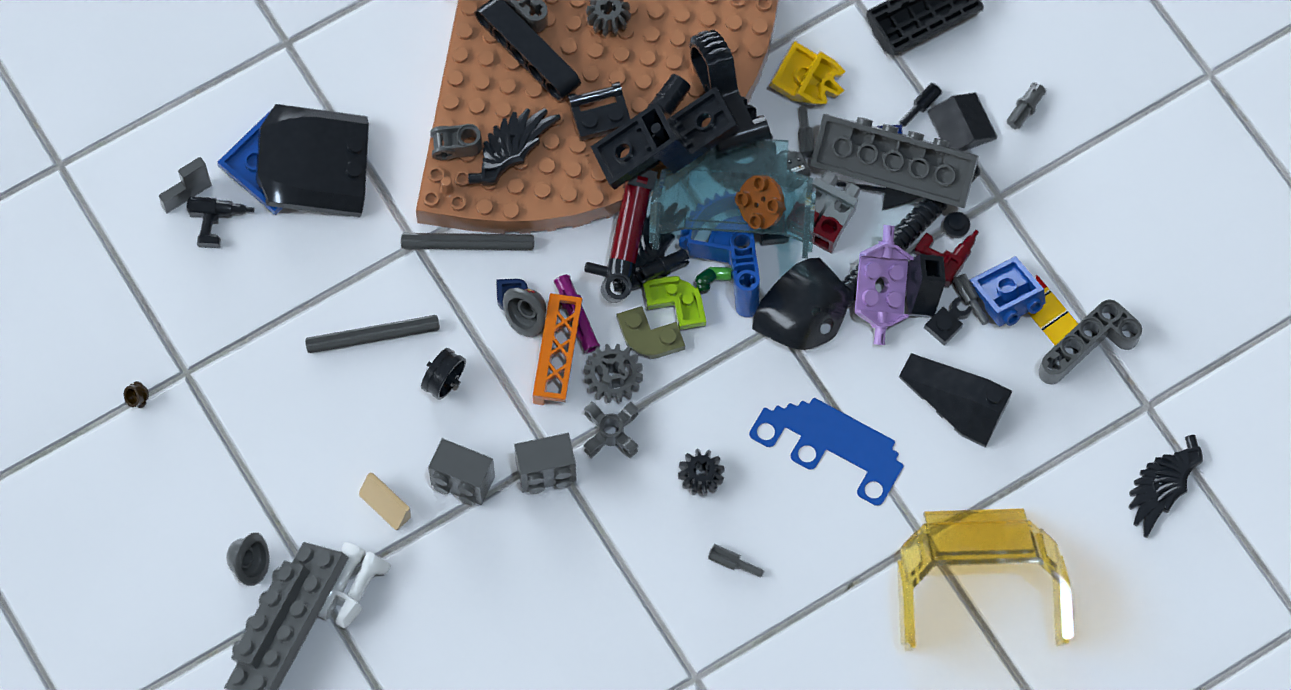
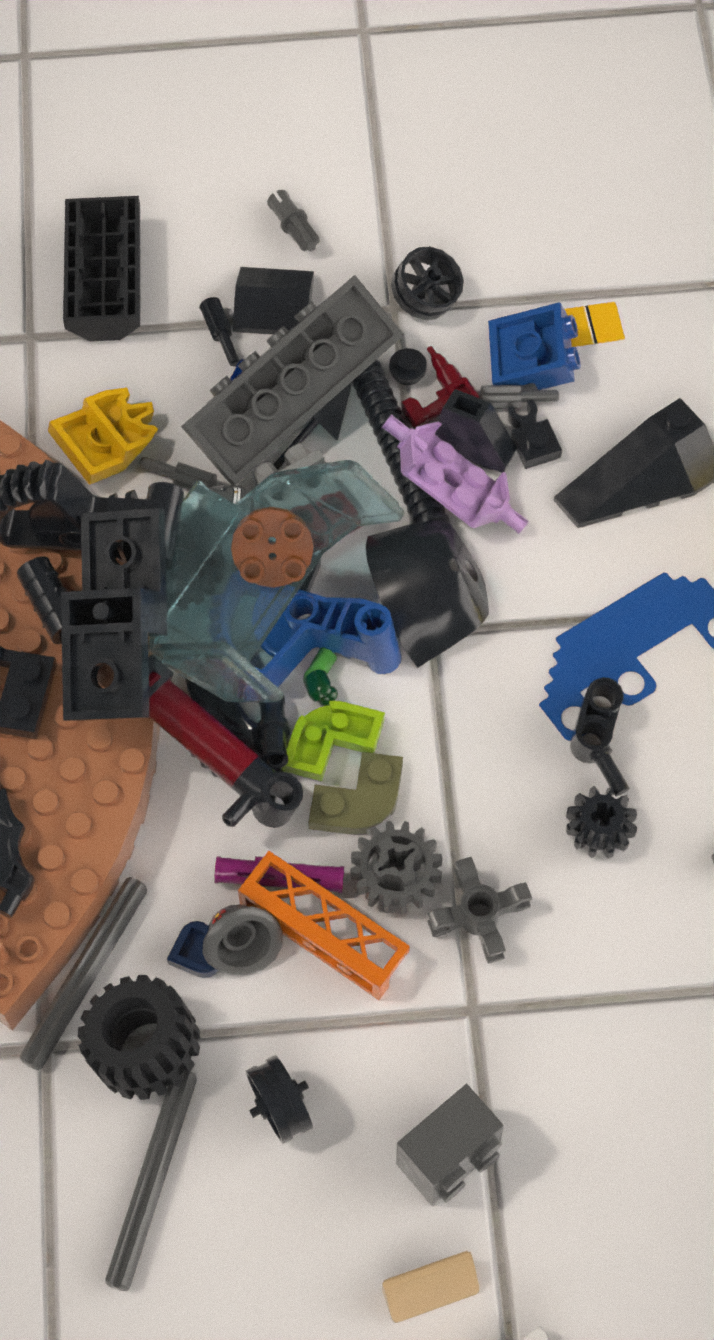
camera: 60 degrees left, 5 degrees down
dark grey brick [514,433,577,494] -> none
dark grey beam [1039,299,1142,385] -> none
none -> black tyre [77,975,201,1100]
none -> black wheel [391,246,464,320]
none -> black beam [570,677,630,797]

